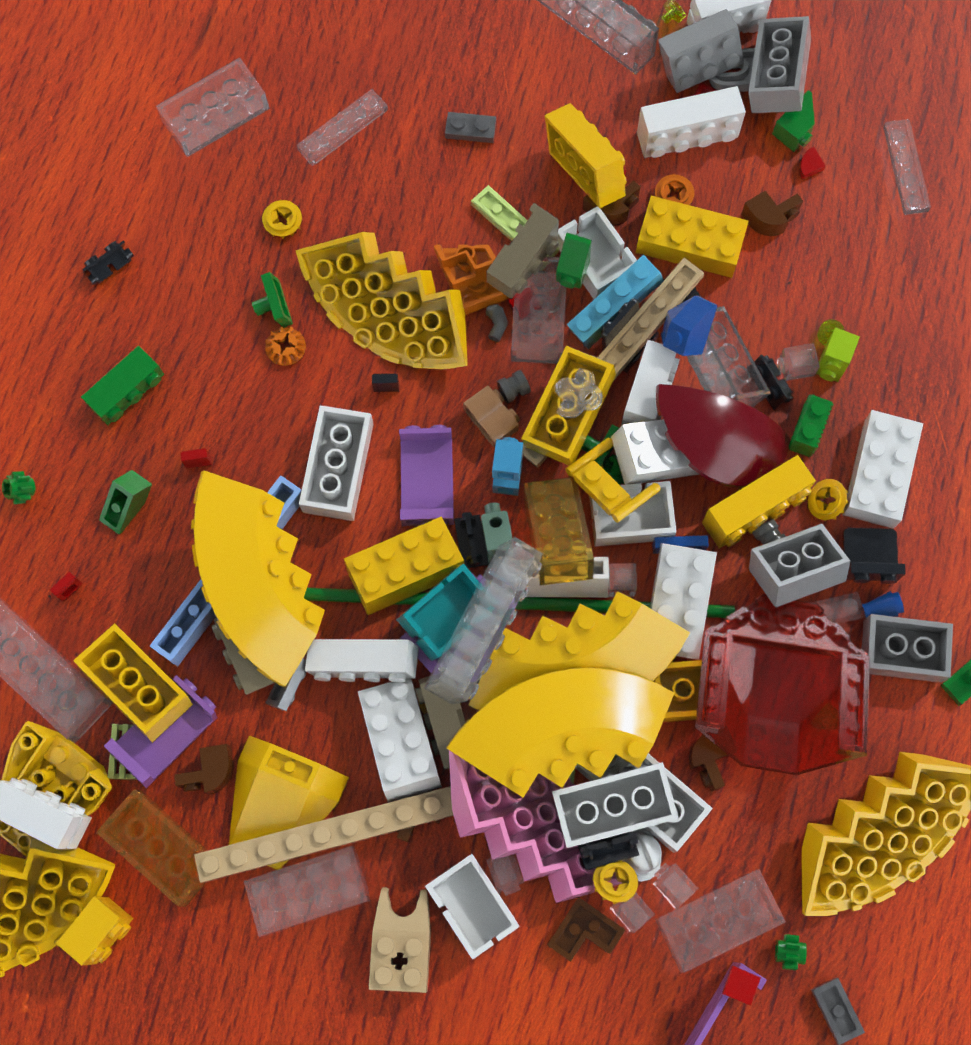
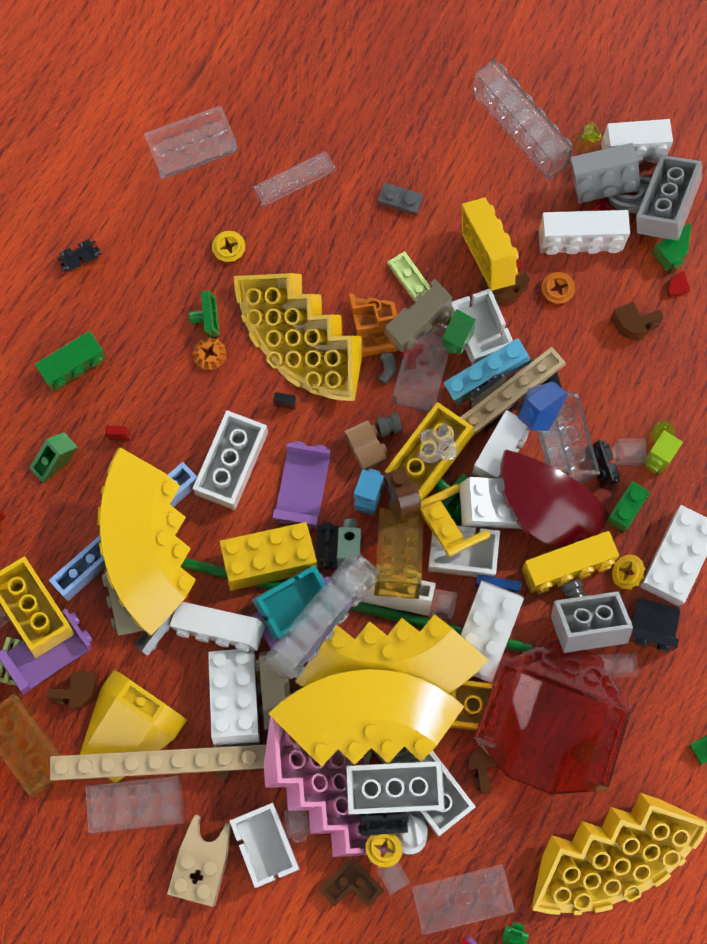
camera: 10 degrees right, 0 degrees up
yellow brick [636,195,748,278] -> none
clear brick [653,863,699,908] -> none
light grey brick [860,614,953,683] -> none
blue cone [862,591,904,619] -> none
none -> reddish brown brick [383,467,421,523]

